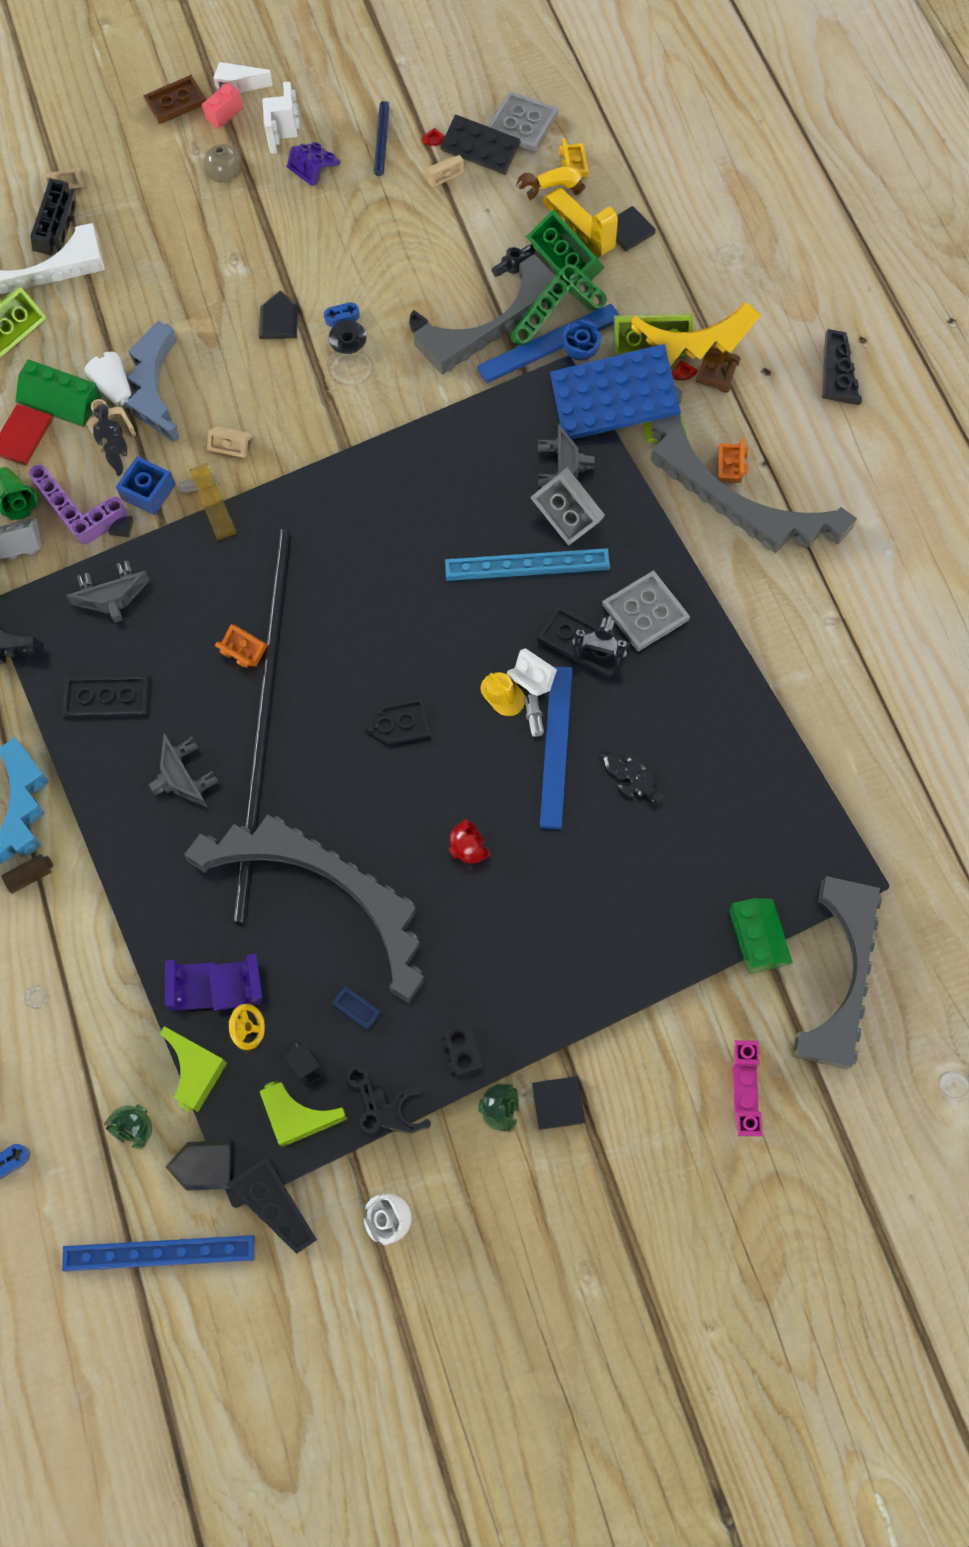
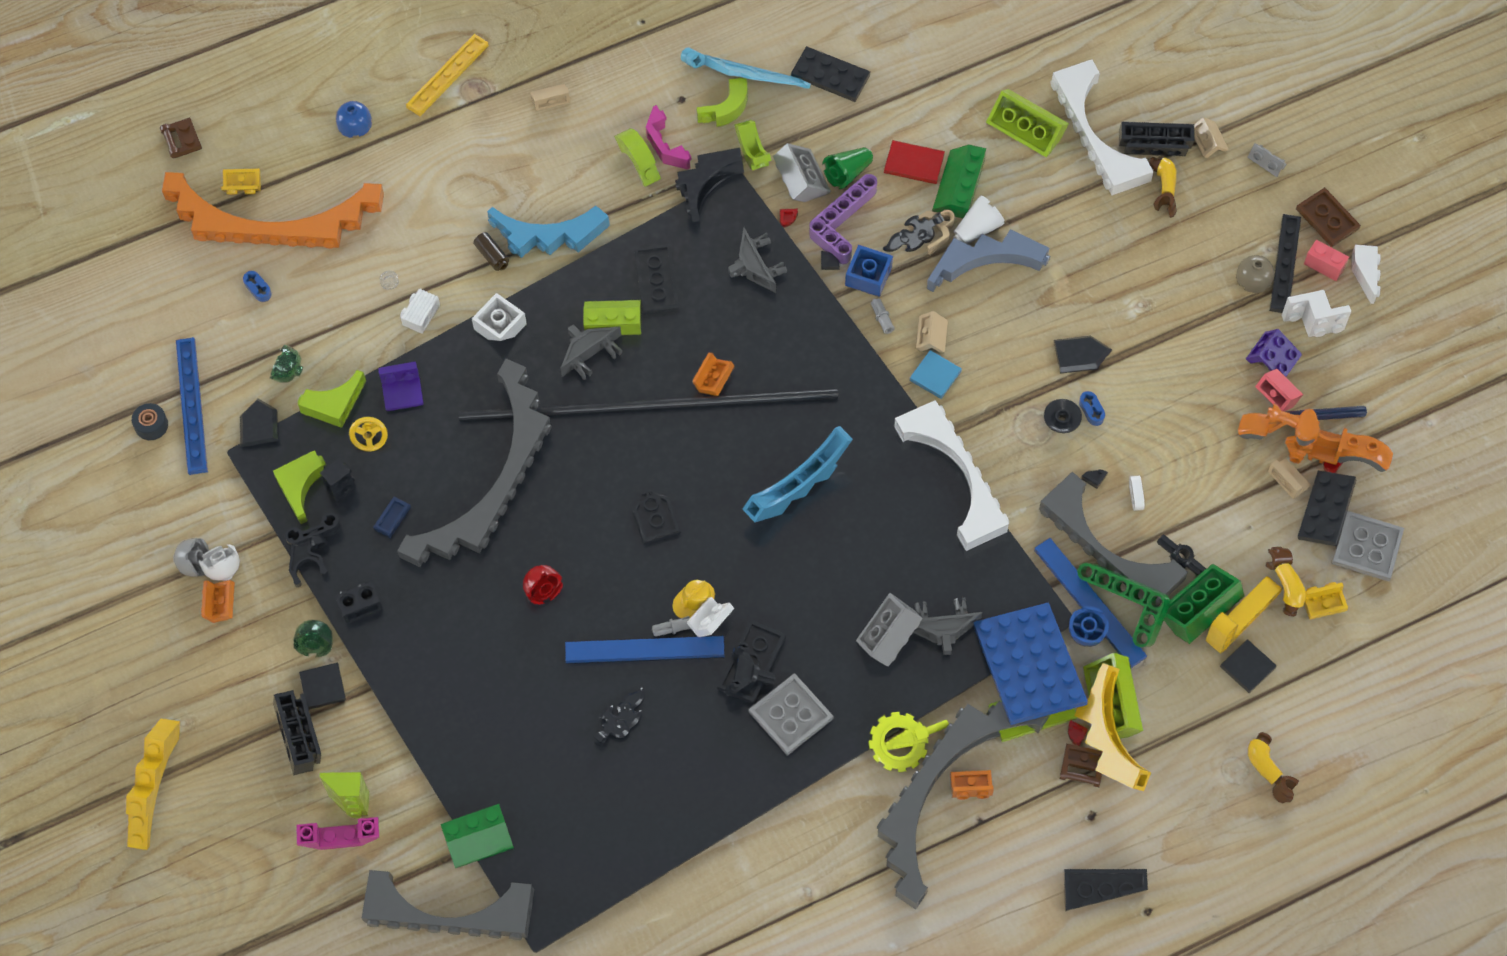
camera: 80 degrees right, 5 degrees down
clear yellow tile [189,463,236,540] -> none
dark purple bracket [208,954,262,1011] -> none
black wing [226,1158,317,1254] -> none
dark azure tile [445,548,610,581] -> none
none -> yellow arch [126,718,180,850]
none -> black wheel [131,403,168,441]
none -> light grey cylinder [173,538,209,577]
none -> orange bracket [201,580,235,623]
none -> black brick [273,690,321,776]
none -> lime slope [319,772,369,818]
none -> white brick [400,289,440,334]
none -> white slope [472,293,527,341]
none -> lime slope [584,300,641,335]
none -> dark azure arch [743,426,853,522]
none -> red tile [780,208,798,228]
none -> neon yellow bar [869,712,949,772]
none -> white arch [894,400,1009,551]
none -> dark azure tile [910,350,962,399]
none -> white beam [1129,476,1144,511]
none -> piece [1149,157,1177,218]
none -> orange piece [1238,403,1393,472]
none -> light grey hinge [1248,143,1287,177]
none -> piece [1248,732,1299,804]
none -> coral brick [1255,369,1303,412]
none -> black tile [1269,214,1301,313]

